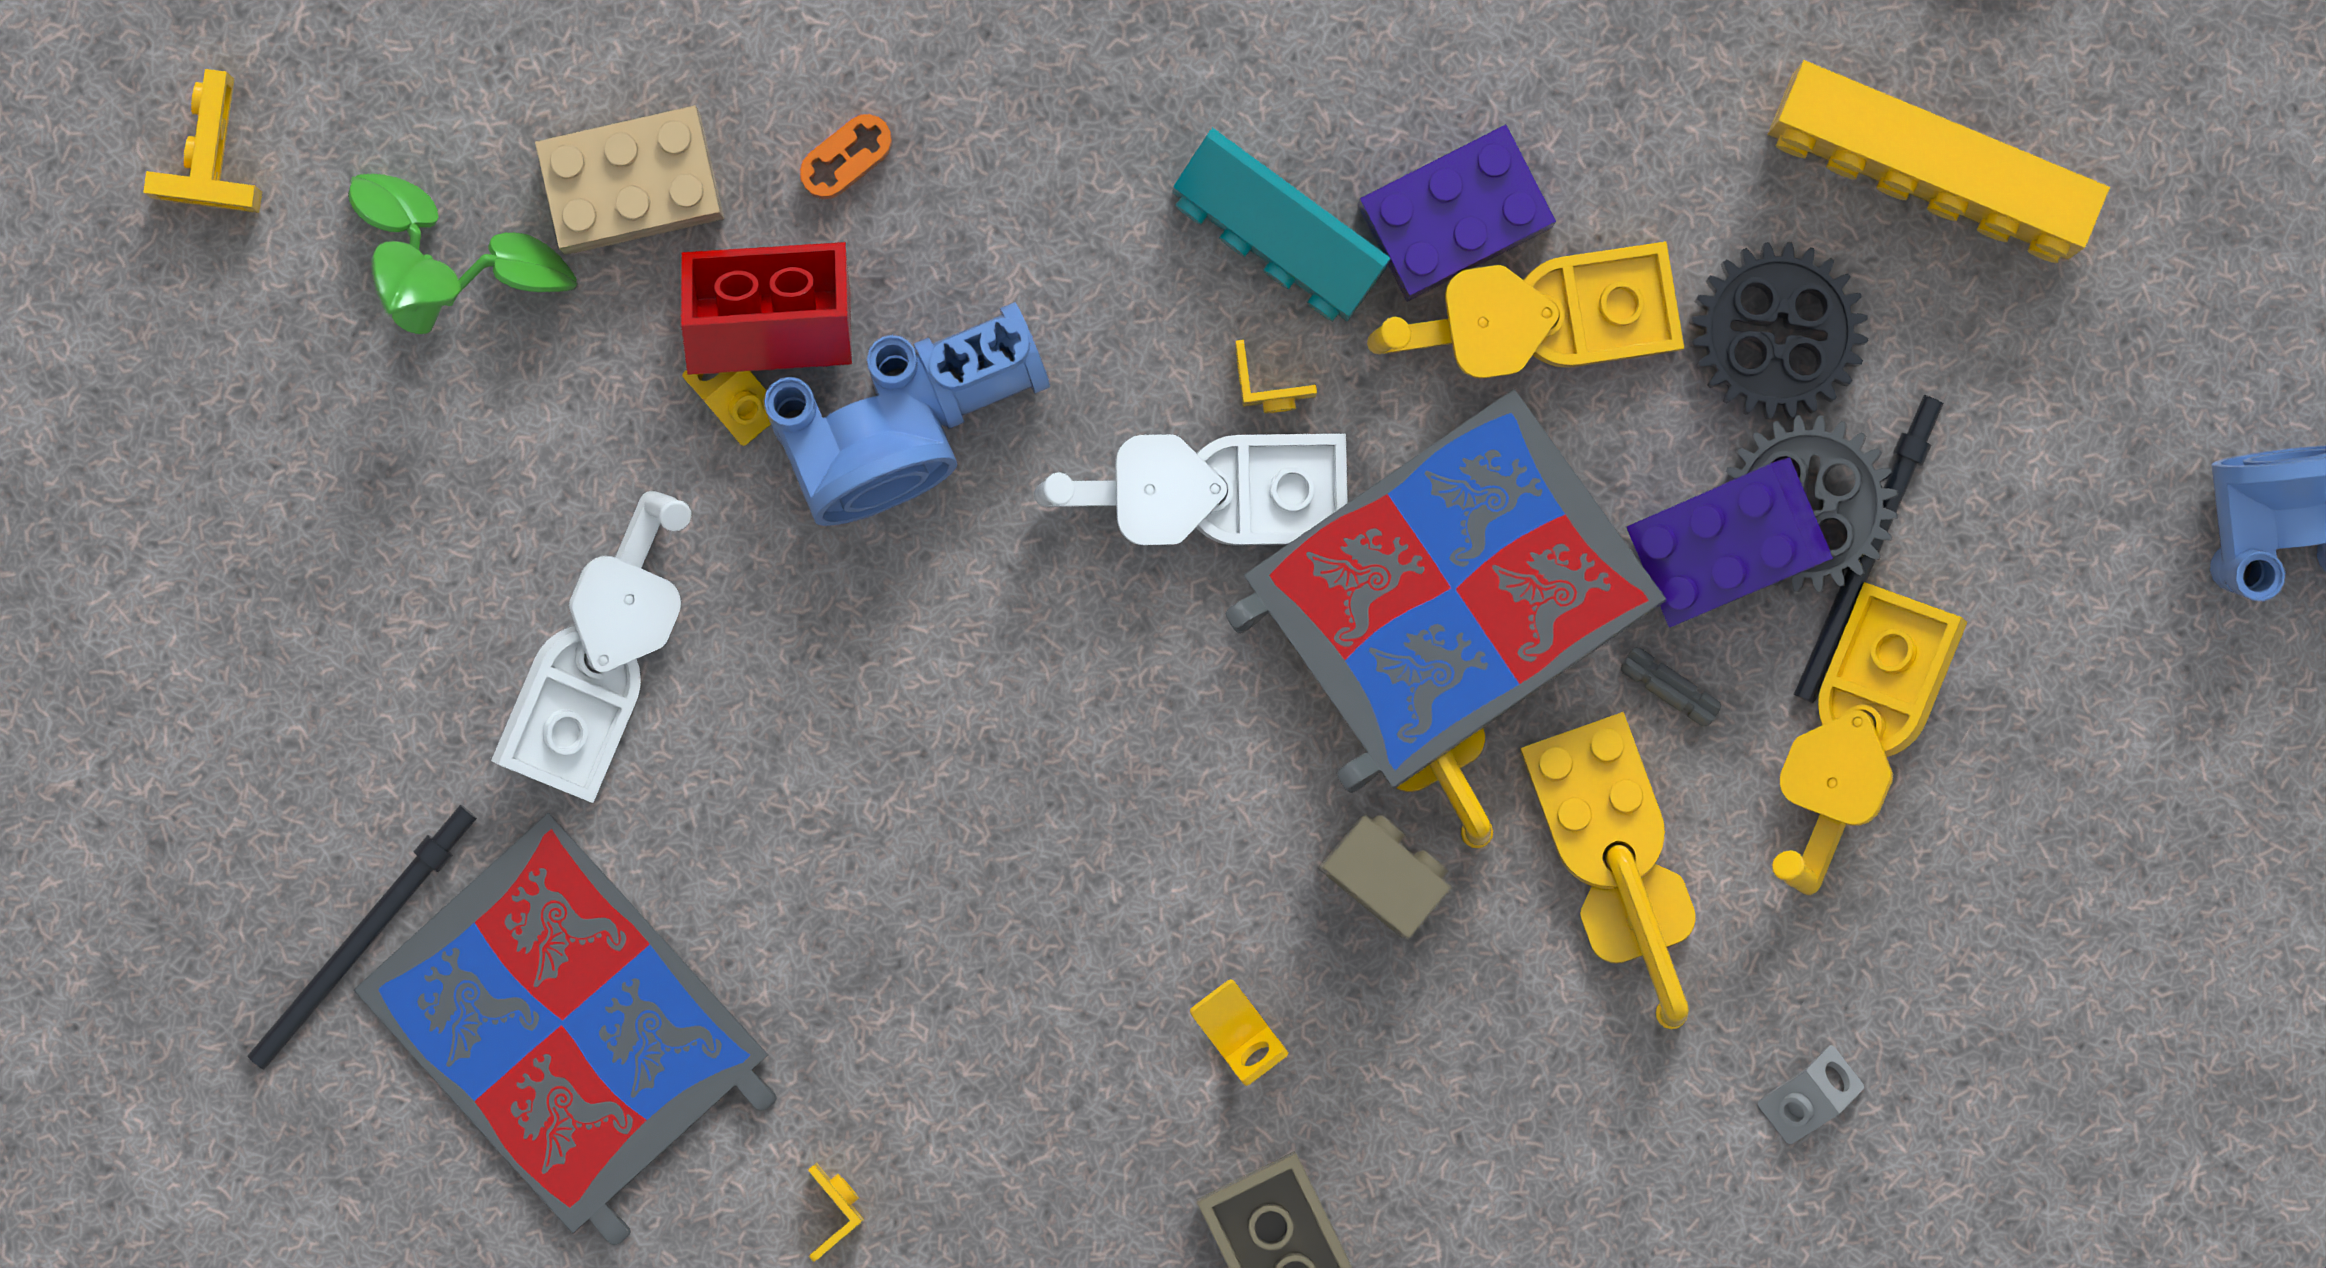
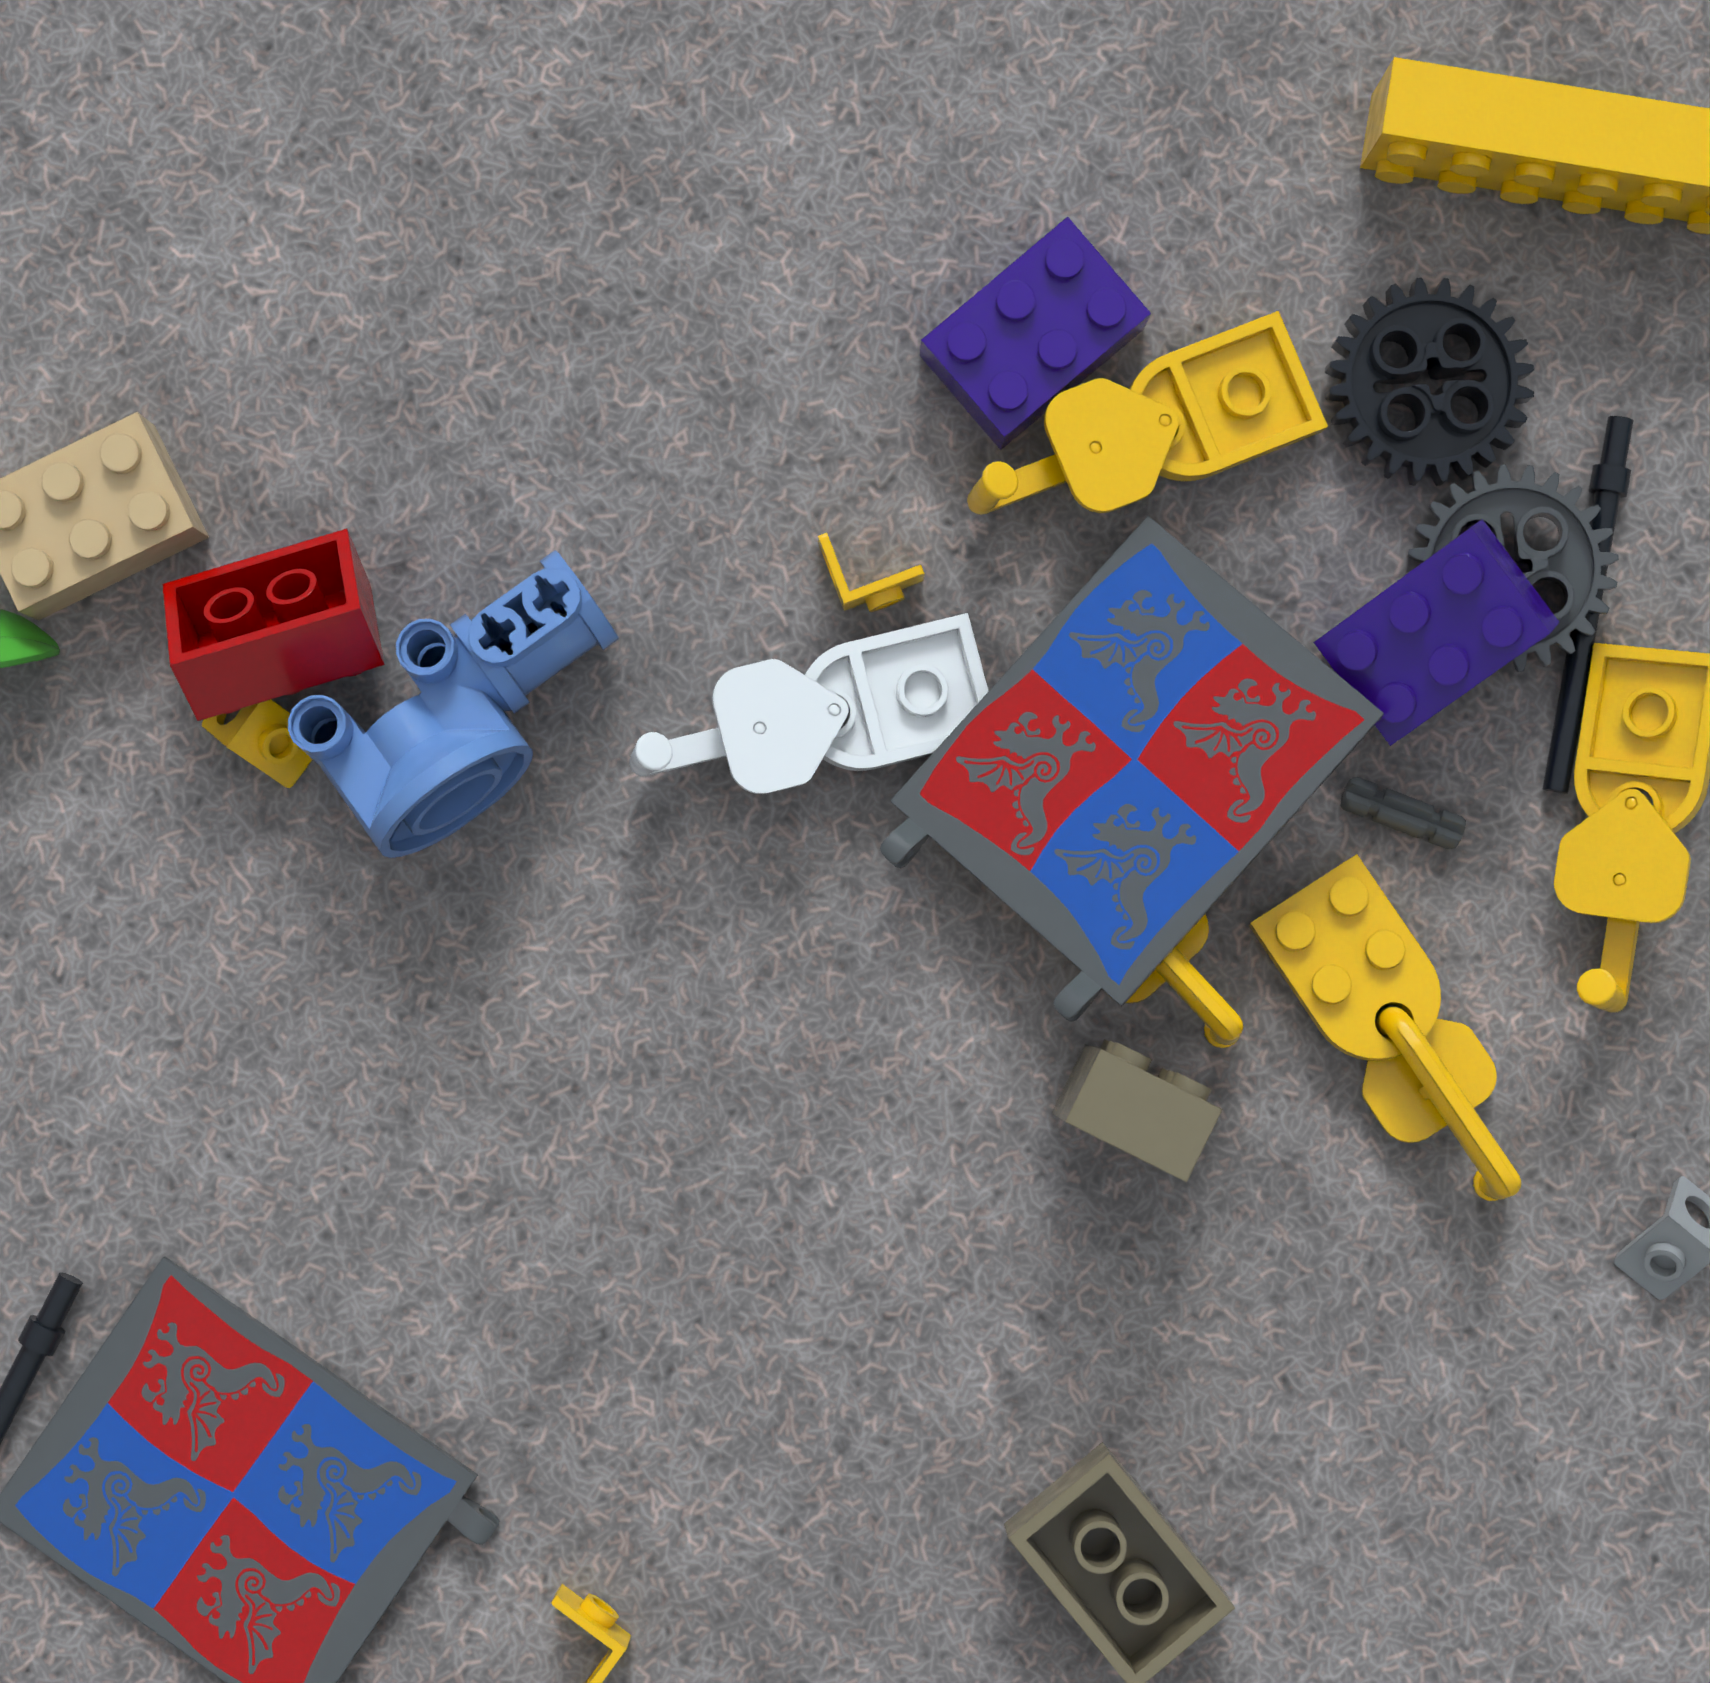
camera: 10 degrees left, 0 degrees up
white plate [491,491,691,803] -> none
orange beam [800,114,892,199] -> none
teal slope [1172,127,1390,322] -> none
yellow bracket [1190,979,1288,1086] -> none

